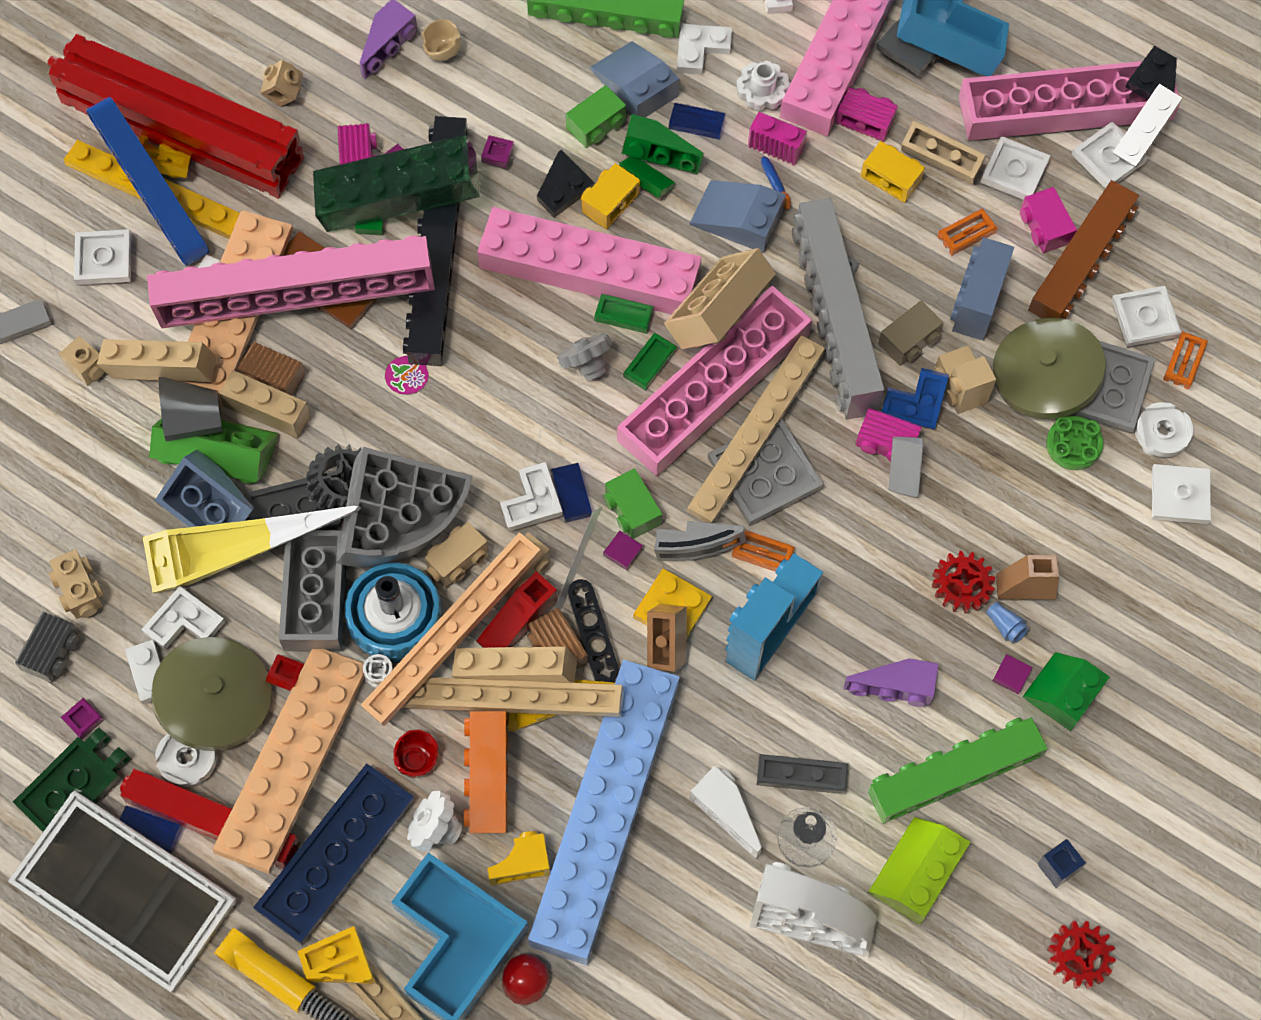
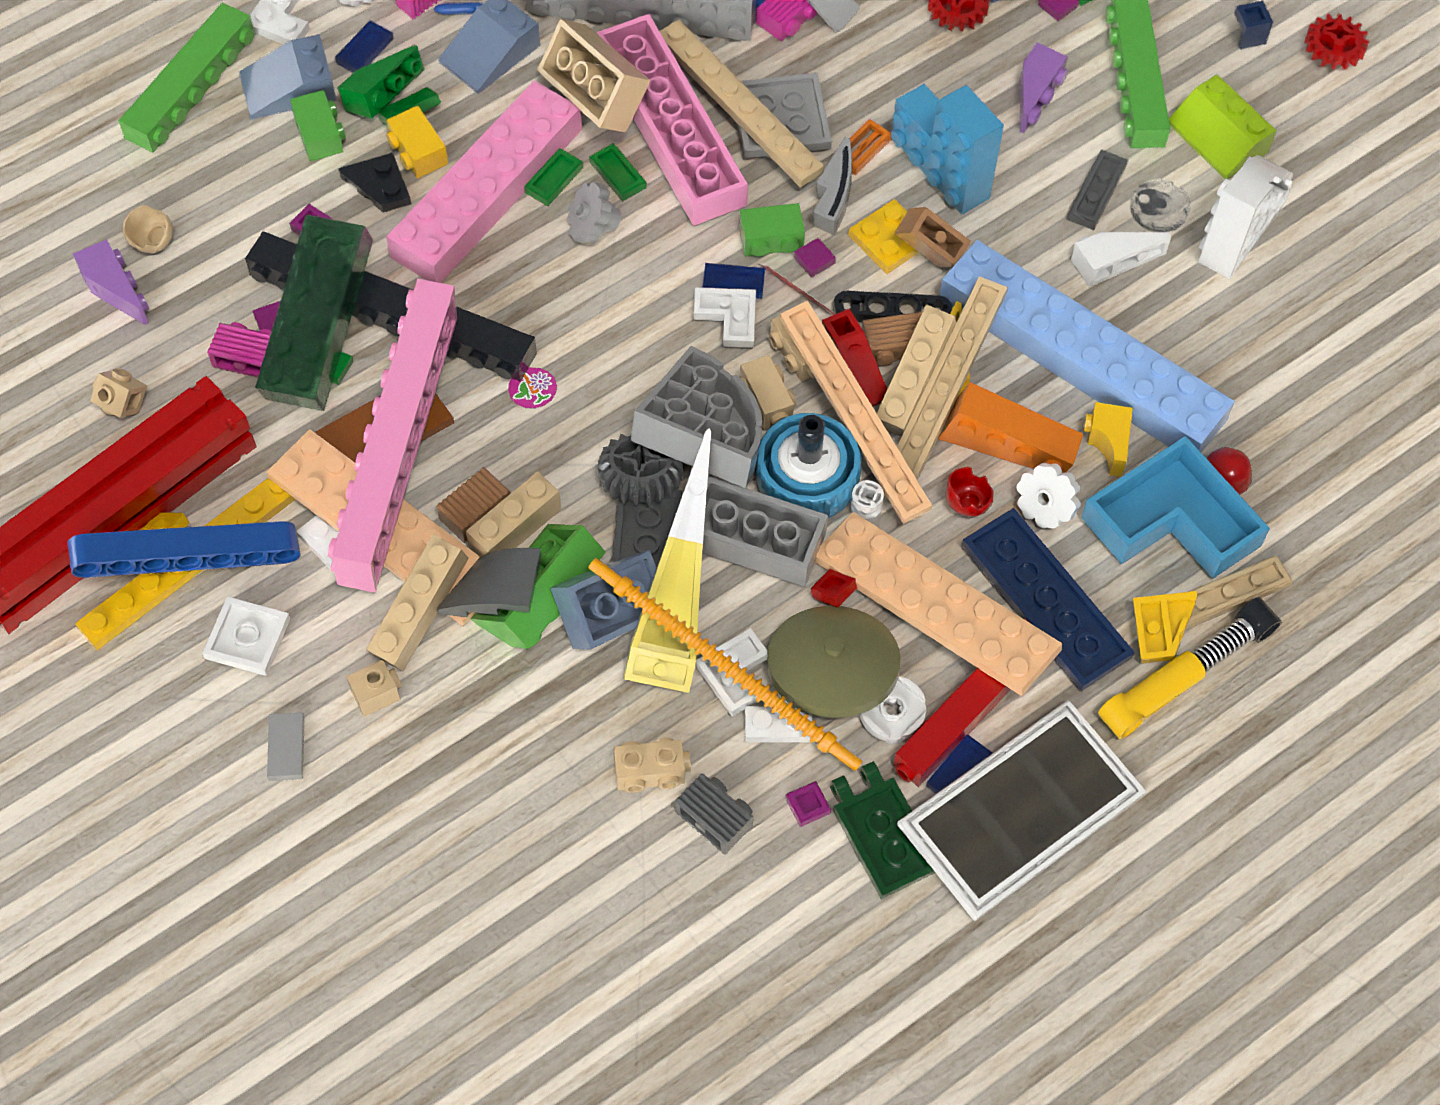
camera: 70 degrees left, 5 degrees down
none -> light orange hose [588,558,863,772]

